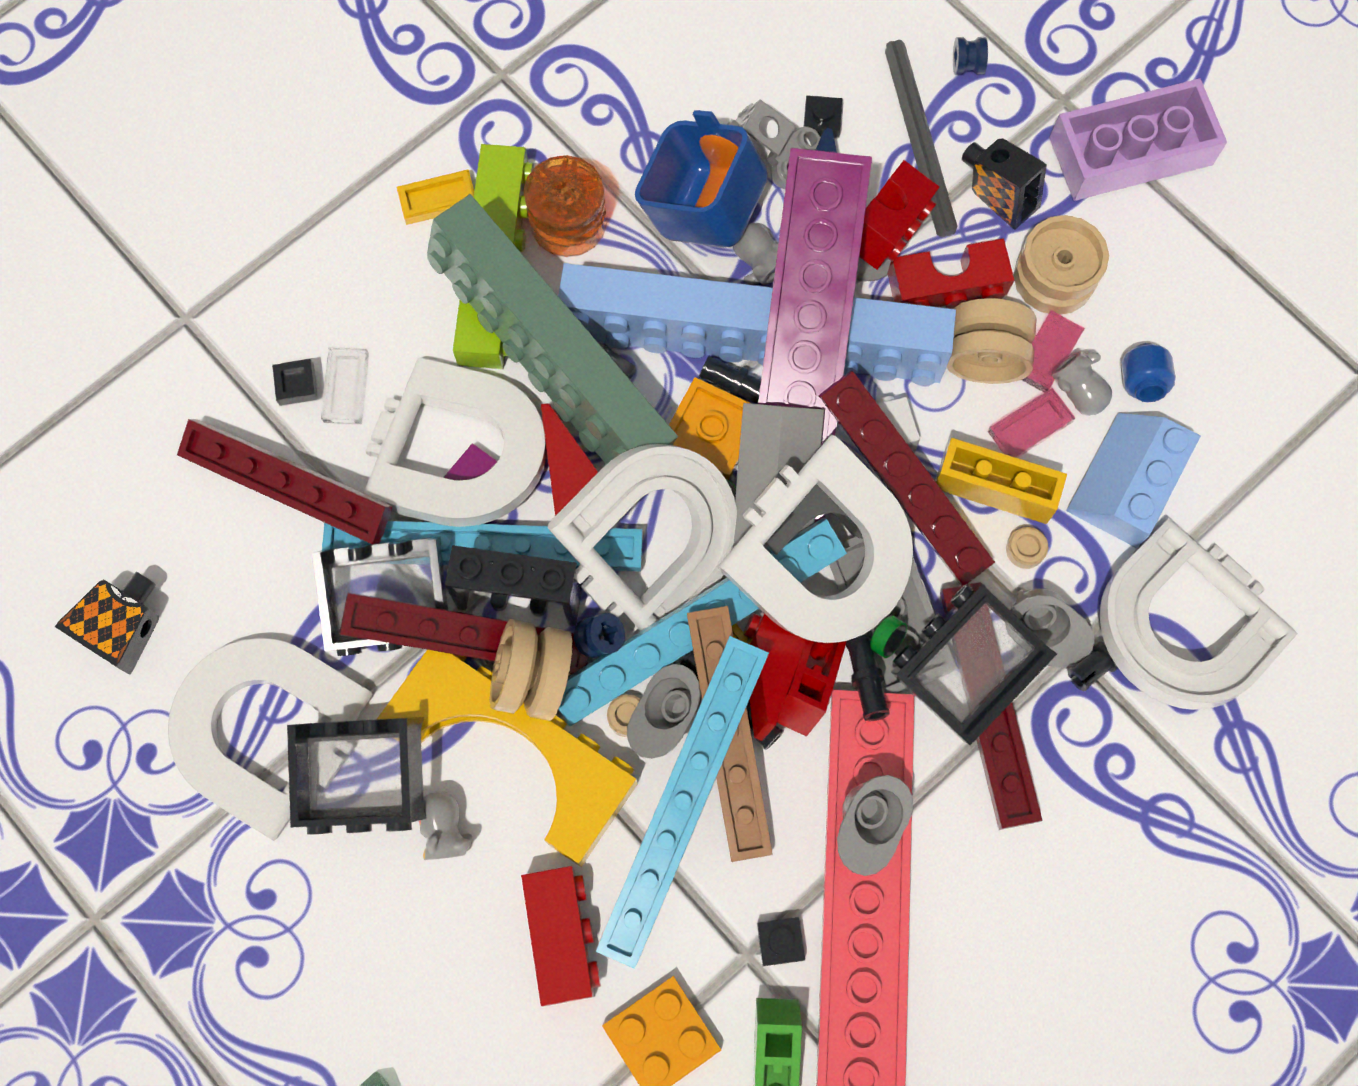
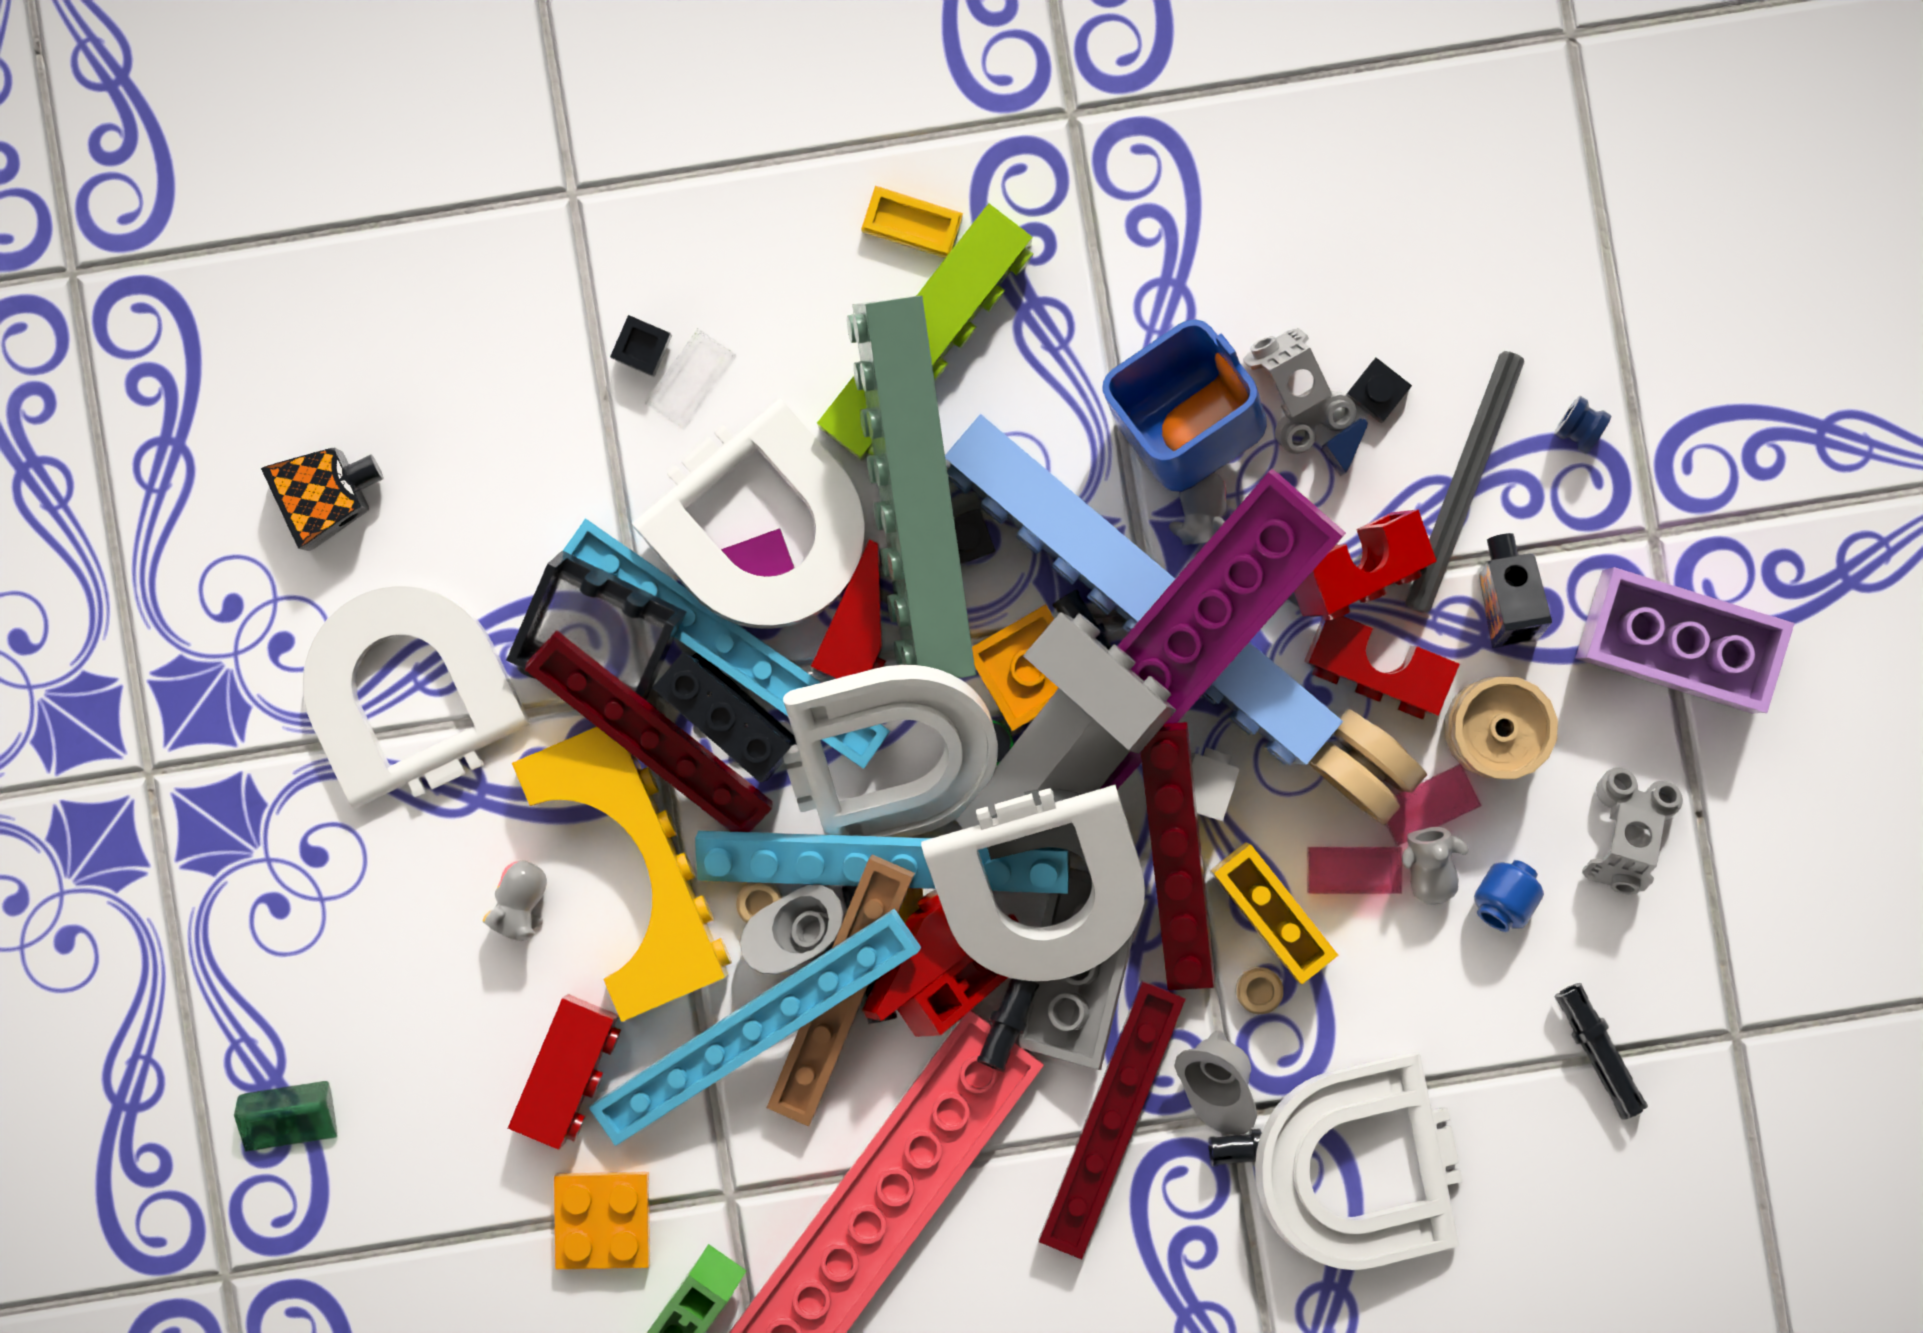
camera: 35 degrees right, 15 degrees up
dark red plate [177,419,393,544] -> none
window [287,717,427,835] -> none
tan wheel [489,619,572,721] -> none
clear orange wheel [524,155,607,257] -> none
dark blue wheel [573,613,625,658] -> none
black plate [756,917,805,967] -> none
light grey piece [837,775,913,876] -> none
green tile [871,616,907,658] -> none
window [891,583,1057,745] -> none
light blue slope [1066,413,1201,548] -> none
none -> light grey brick [1023,612,1176,754]
none -> black pin [1554,983,1648,1120]
none -> light grey piece [1582,768,1683,895]

